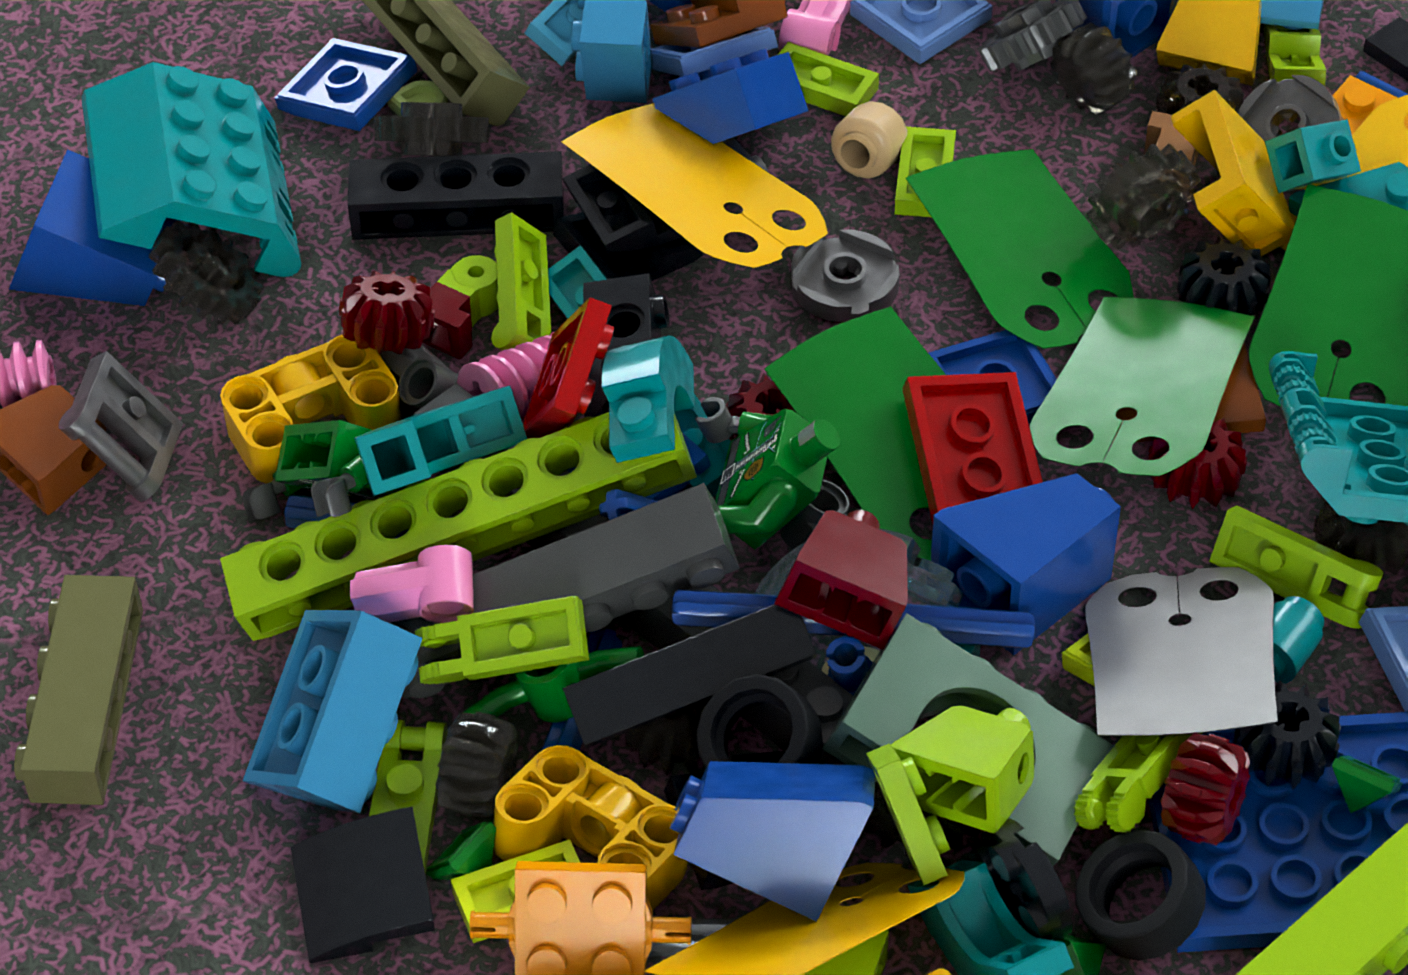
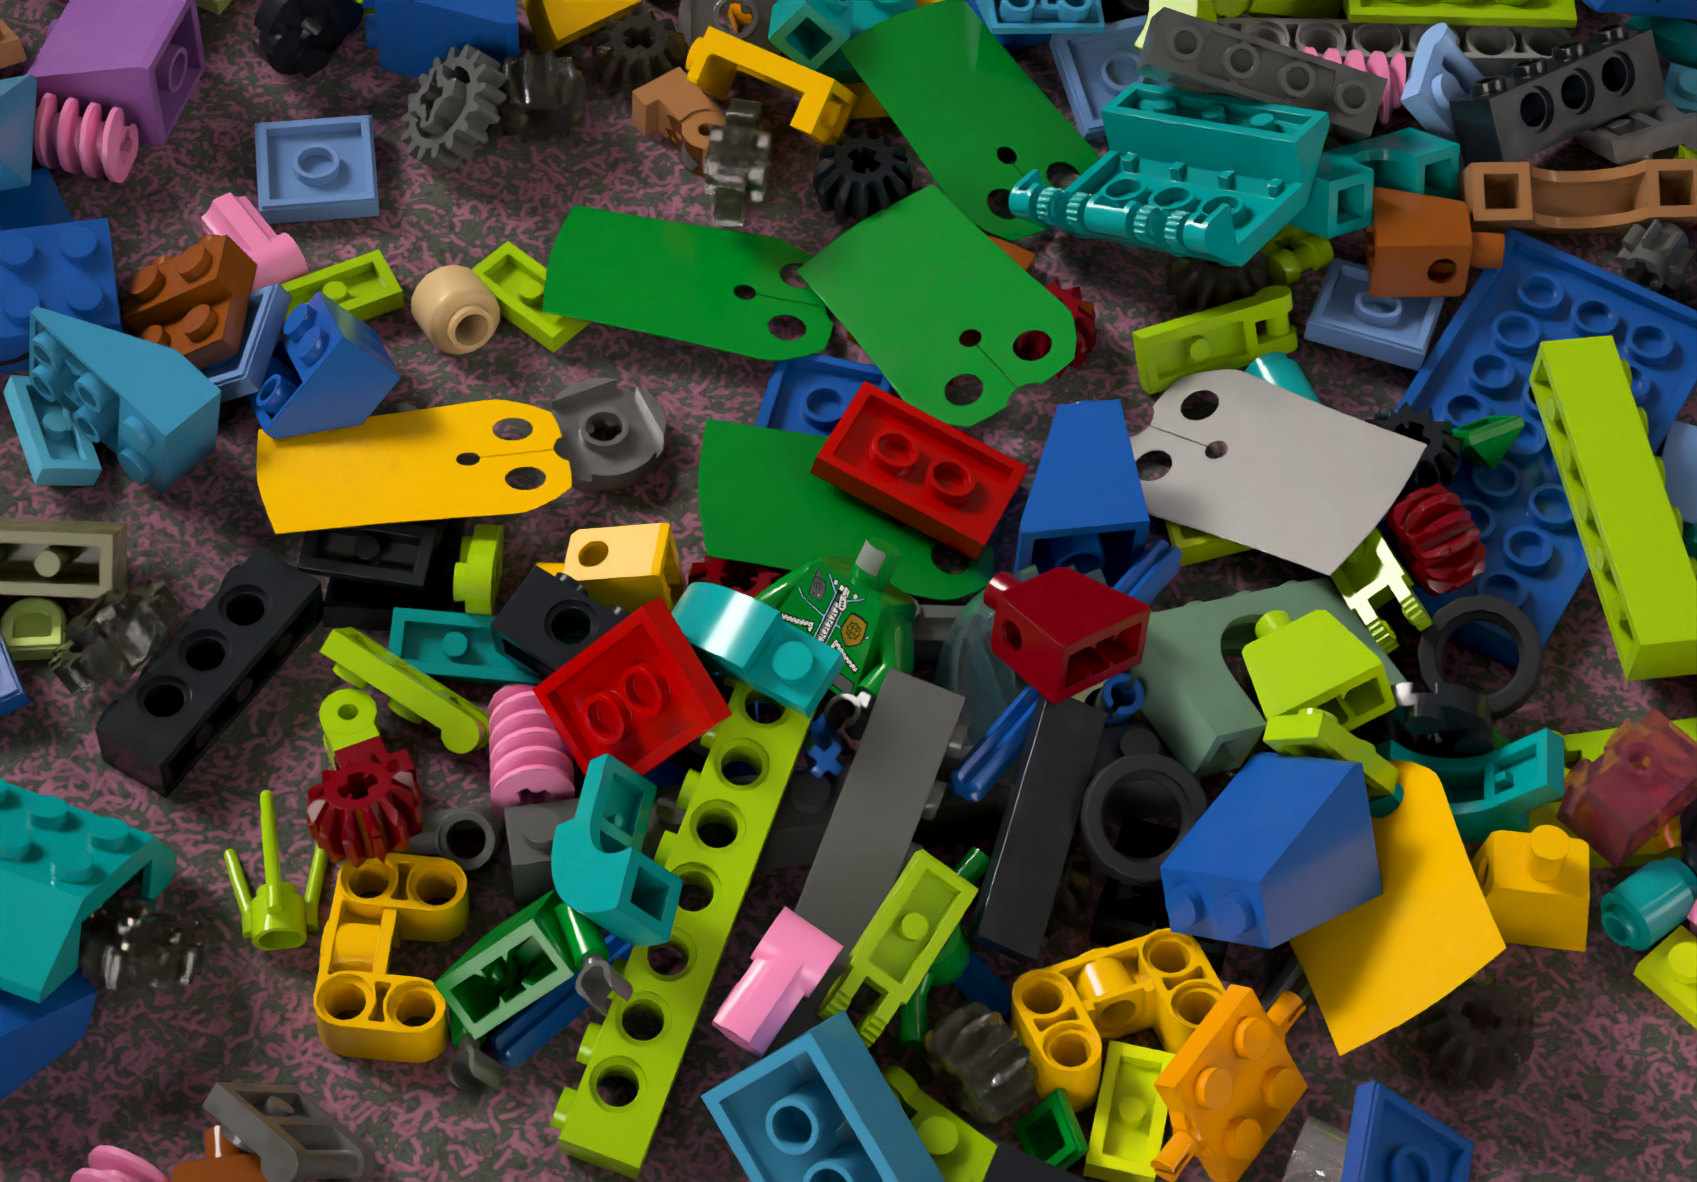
camera: 60 degrees left, 5 degrees up
none -> lime plant [224,790,329,951]
none -> lime plate [453,524,504,616]
none -> yellow torso [535,523,687,614]

